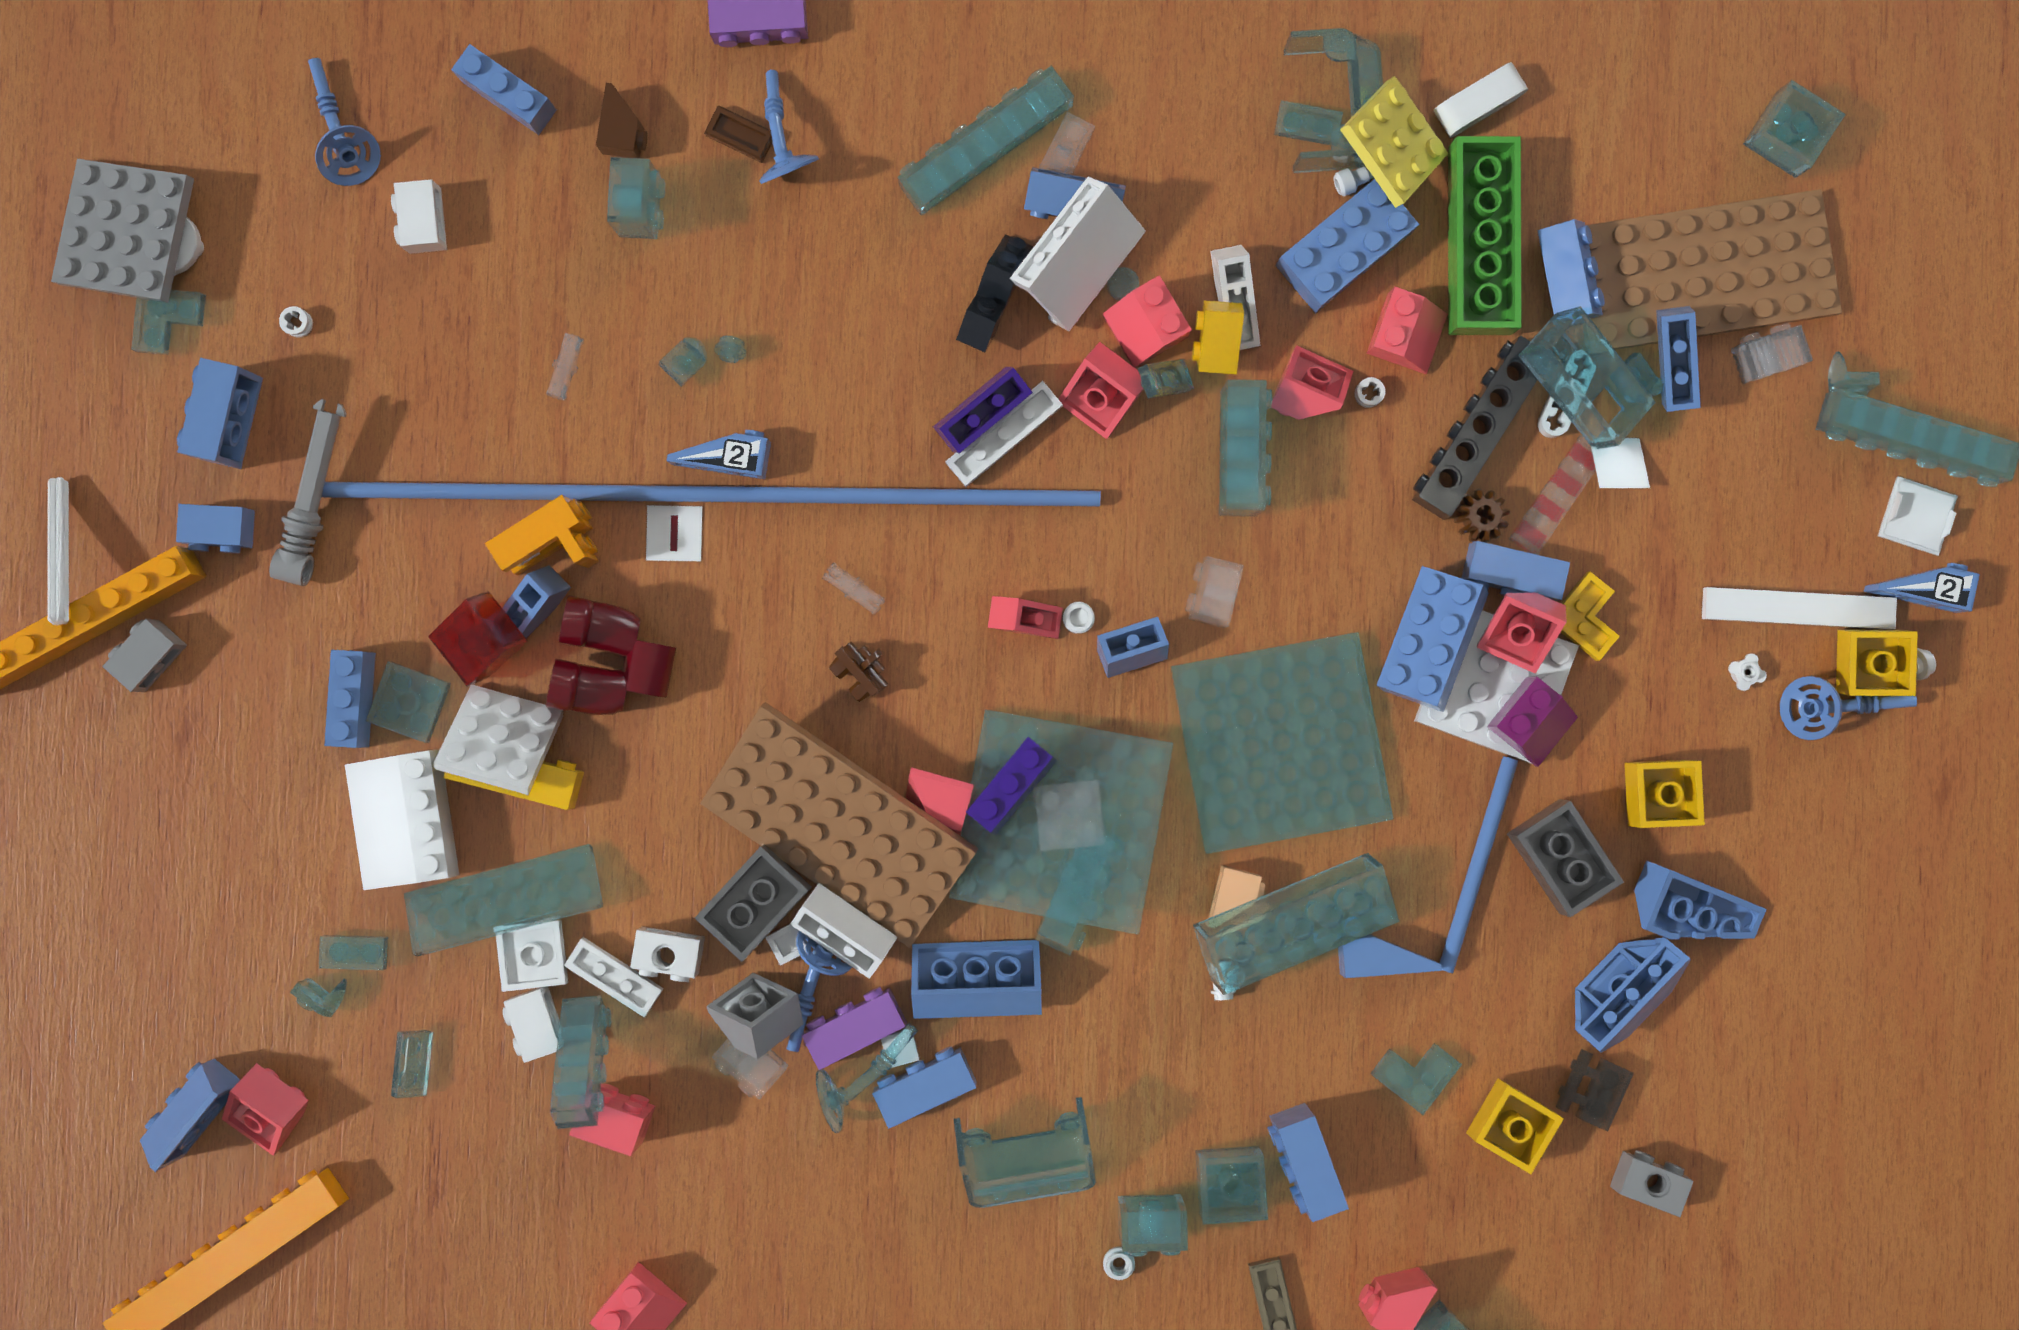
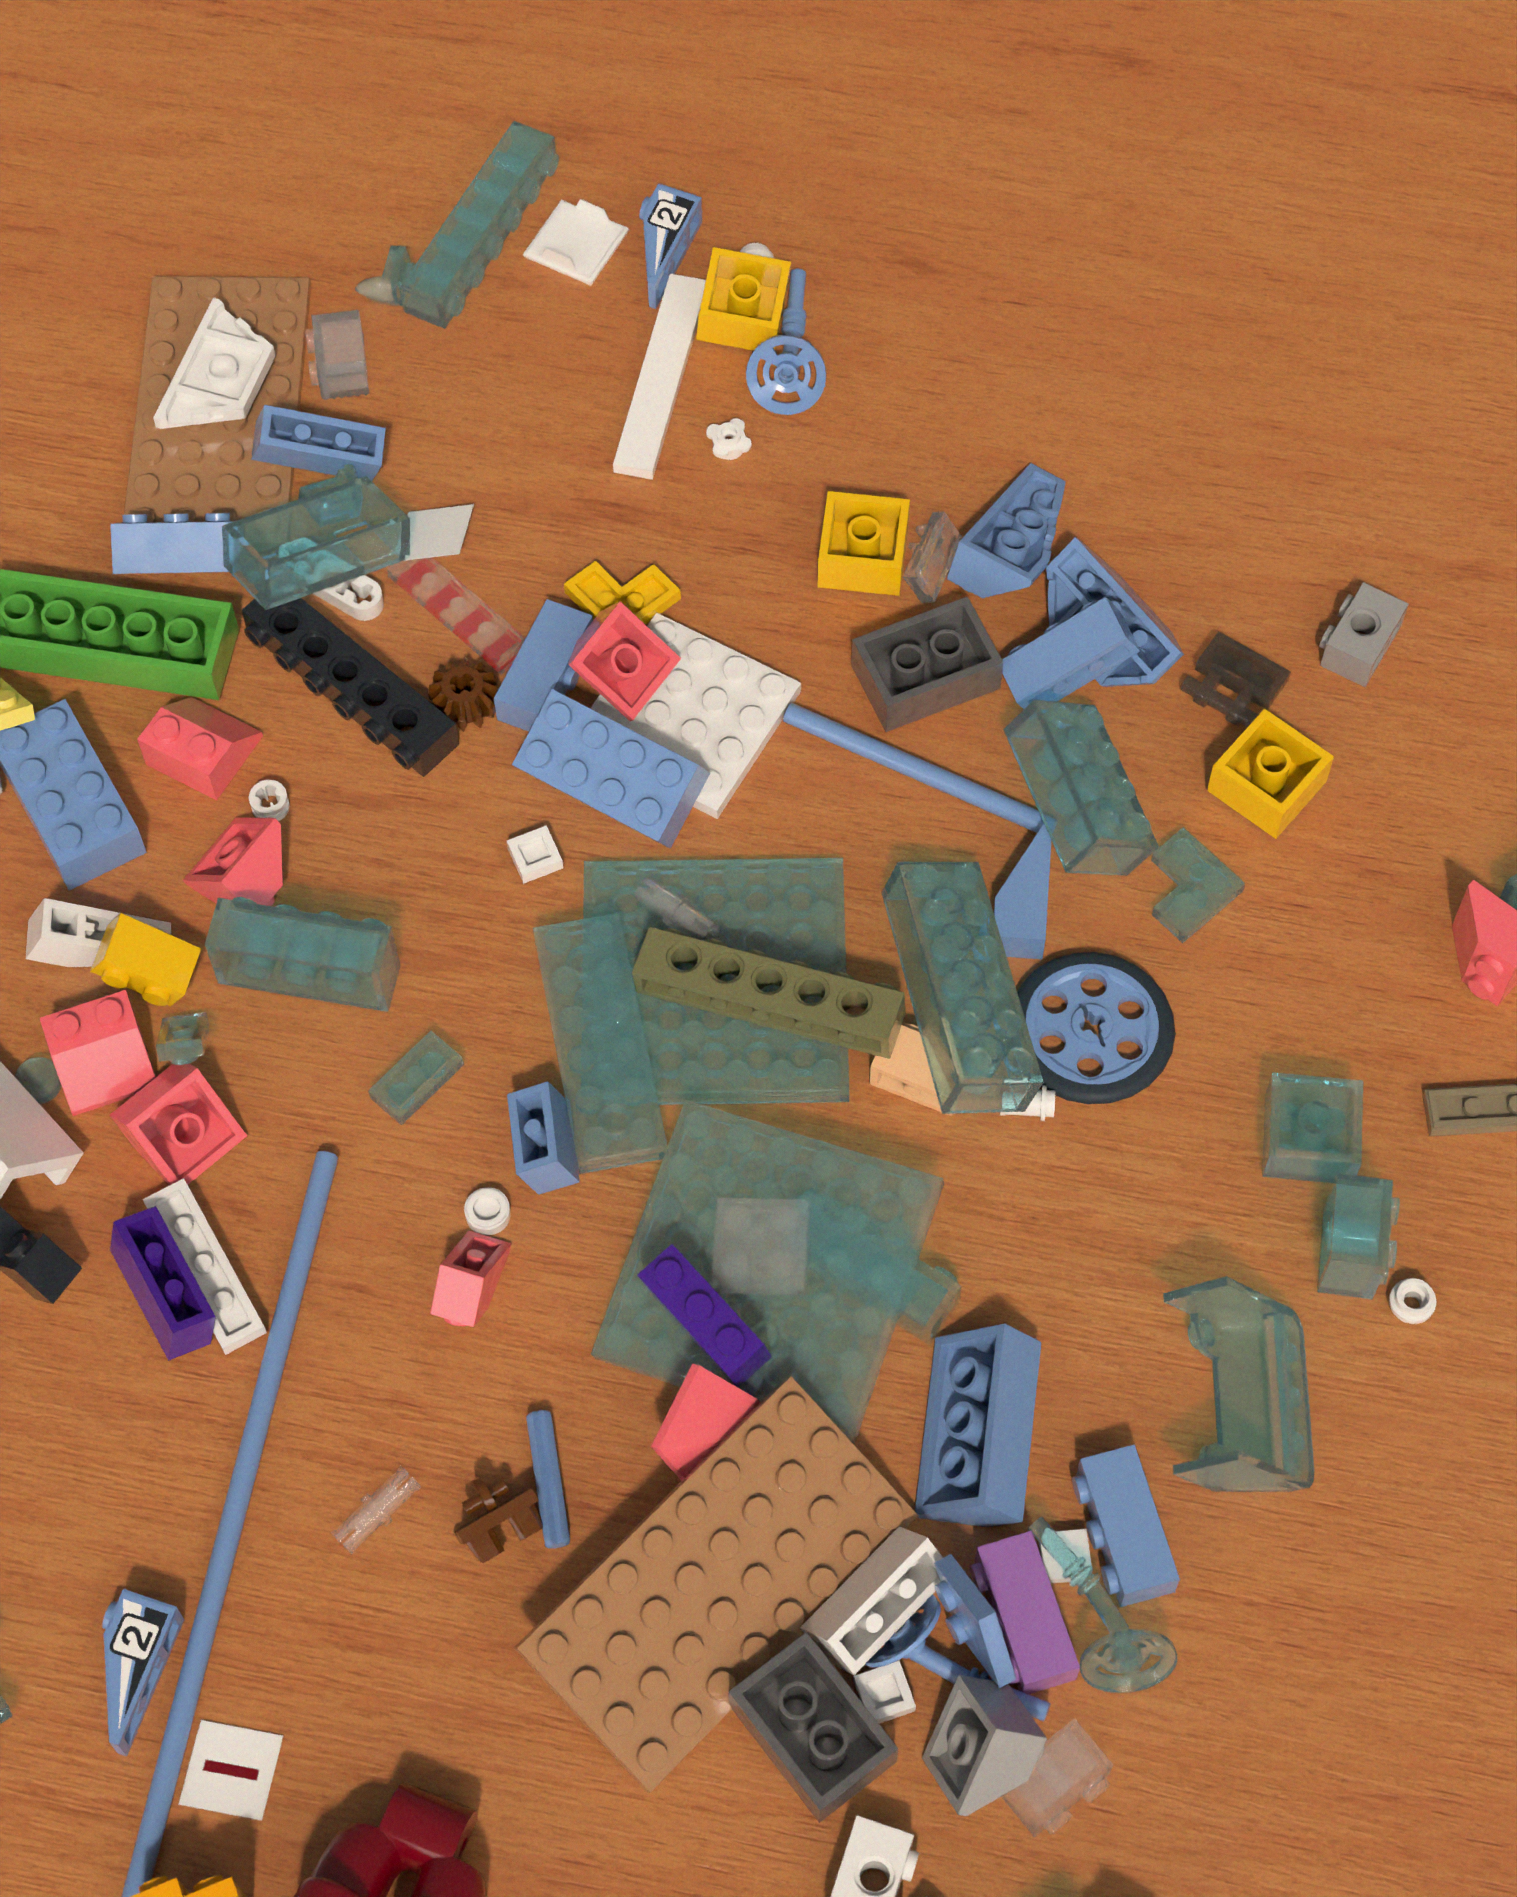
camera: 75 degrees left, 25 degrees down
clear brick [1185,556,1244,628] -> none
medium blue brick [1267,1103,1349,1222] -> none
magenta slope [1487,676,1578,767] -> none
clear light blue brick [1743,80,1846,178] -> none
none -> white wing [153,298,276,429]
none -> clear light blue plate [368,1031,464,1125]
none -> white plate [506,826,563,884]
none -> medium blue axle [526,1410,570,1549]
none -> clear light blue plate [533,913,669,1174]
none -> olive brick [632,927,906,1059]
none -> clear pin [634,876,720,941]
none -> clear plate [903,512,963,603]
none -> medium blue plate [934,1554,1016,1688]
none -> medium blue brick [1002,597,1140,716]
none -> clear light blue brick [1003,700,1159,876]
none -> medium blue wedge [1007,952,1176,1104]

